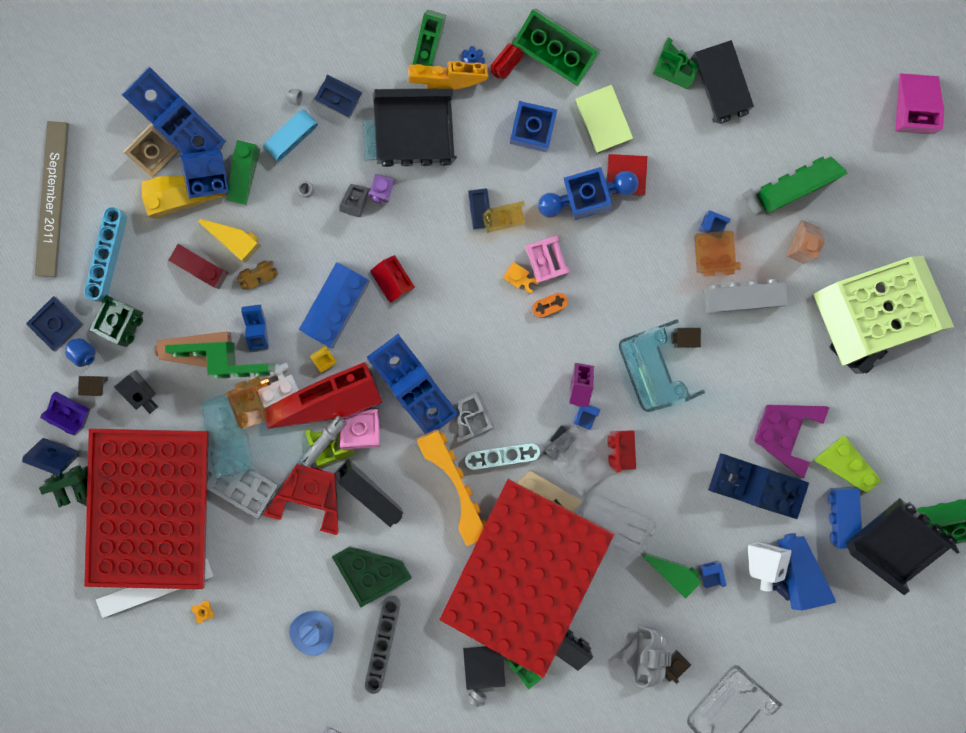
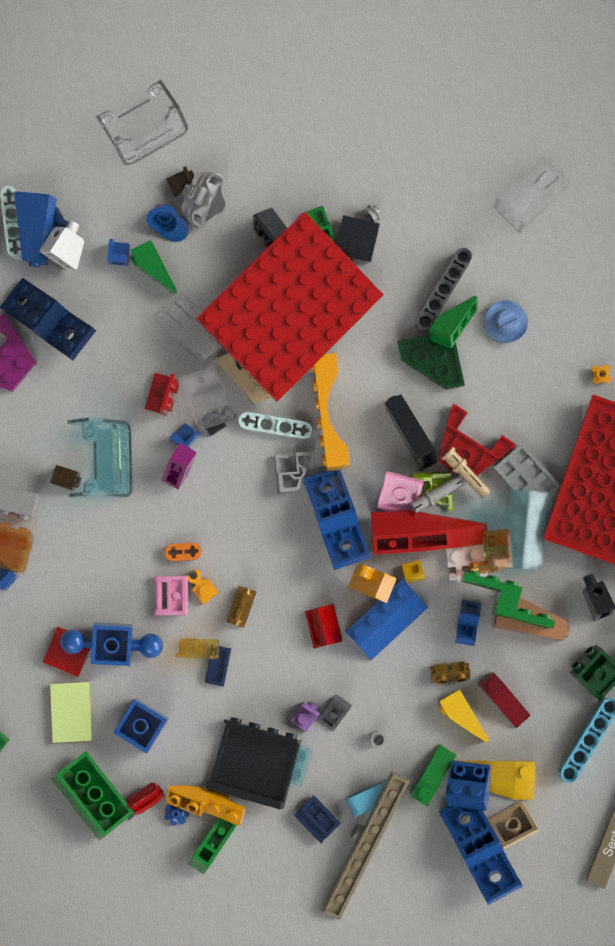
camera: 160 degrees left, 5 degrees down
none -> light aqua beam [0,186,22,259]
none -> blue piece [146,204,188,242]
none -> pearl gold hinge [226,586,257,628]
none -> dark tan tile [322,771,410,920]
none -> light orange piece [347,564,397,603]
none -> green slope [429,296,478,349]
none -> tan pin [441,447,491,499]

